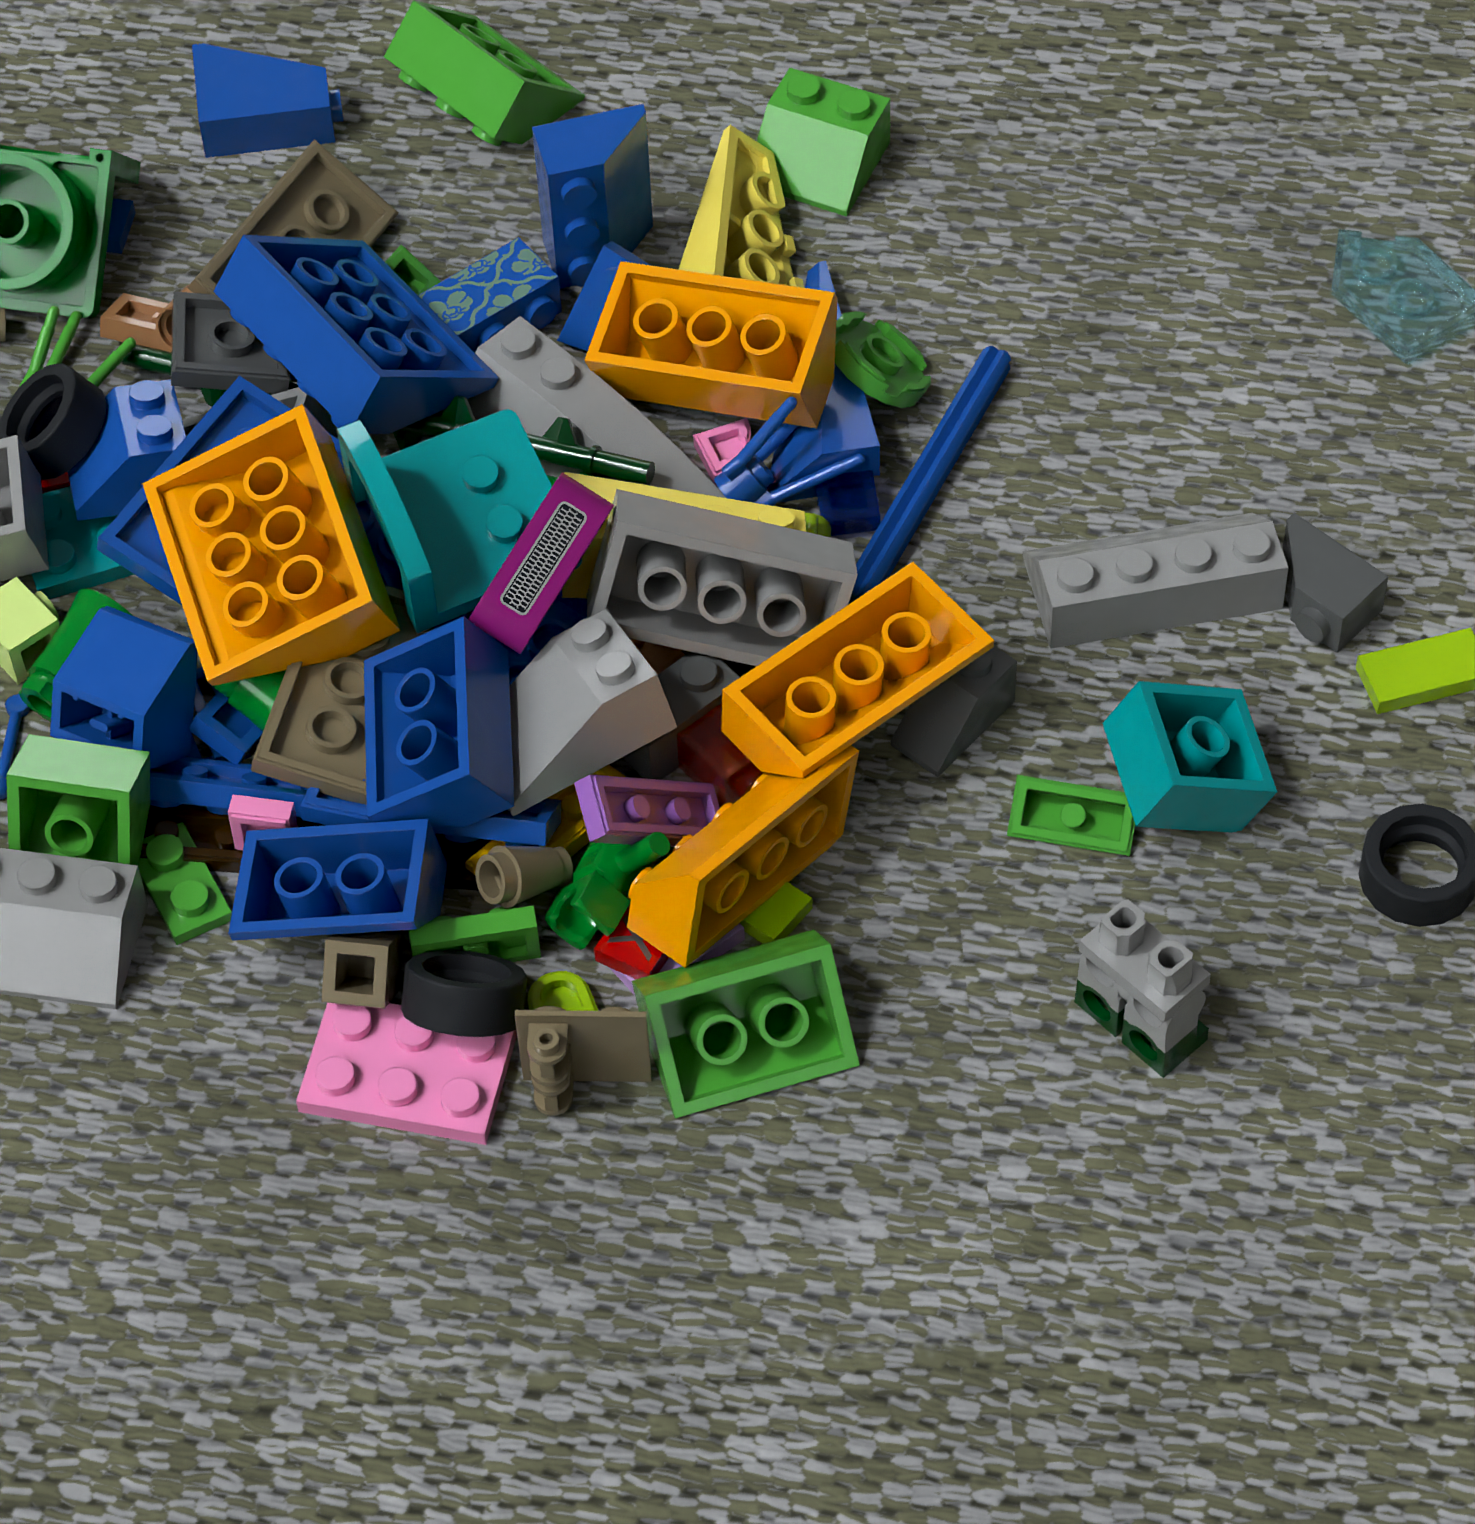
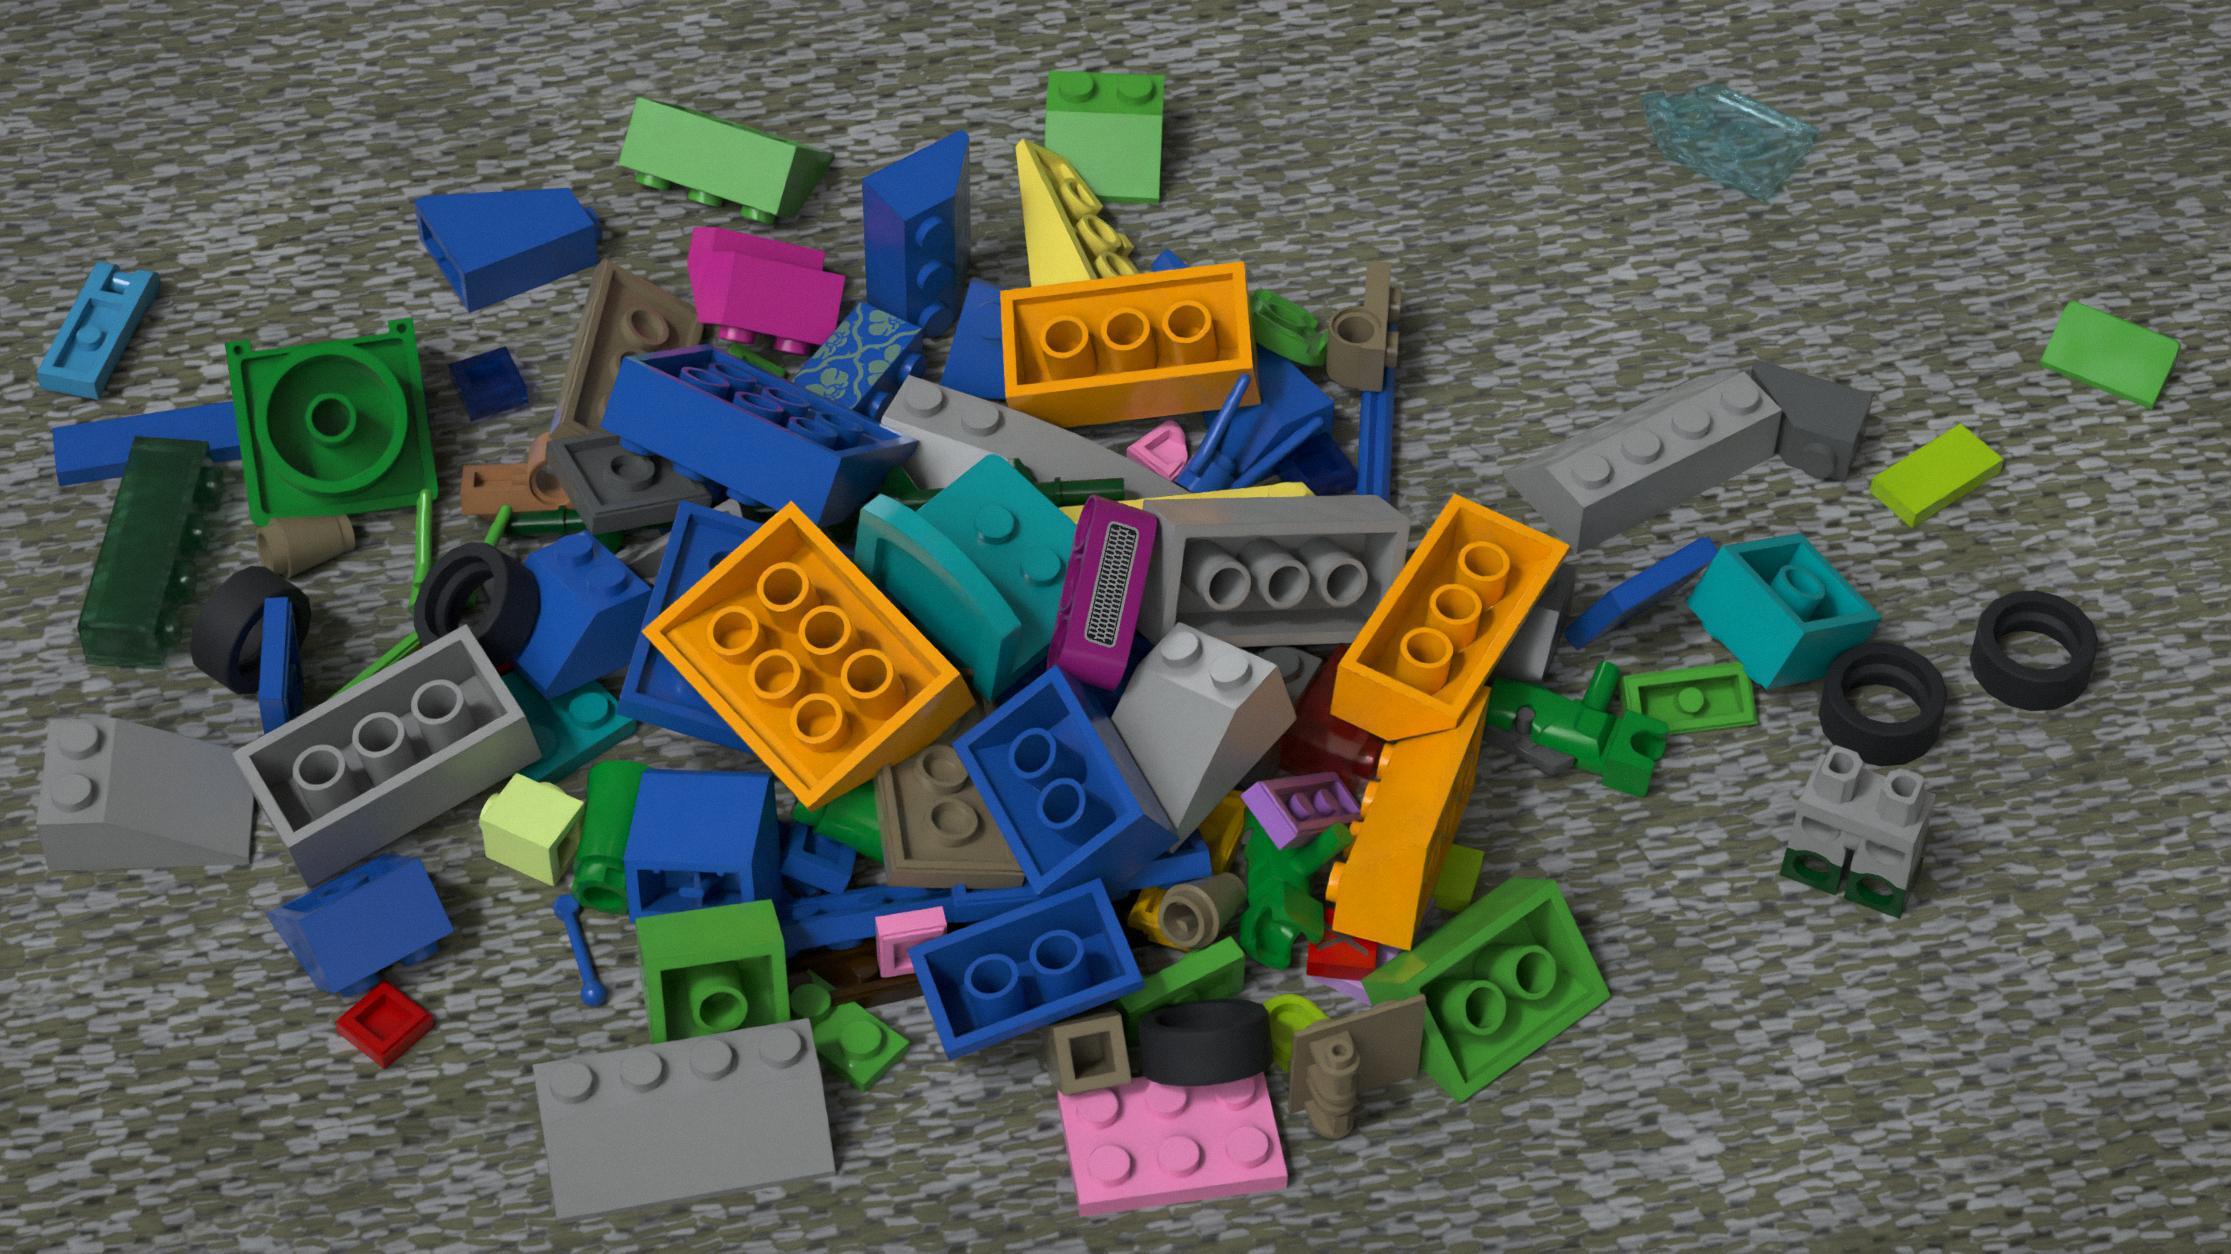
camera: 25 degrees left, 5 degrees down
none -> clear blue plate [448,346,529,422]
none -> dark pink piece [687,227,846,356]
none -> dark tan plate [1326,261,1402,392]
none -> green piece [1482,662,1669,798]
none -> blue tile [1564,536,1718,651]
none -> black tyre [1818,642,1948,767]

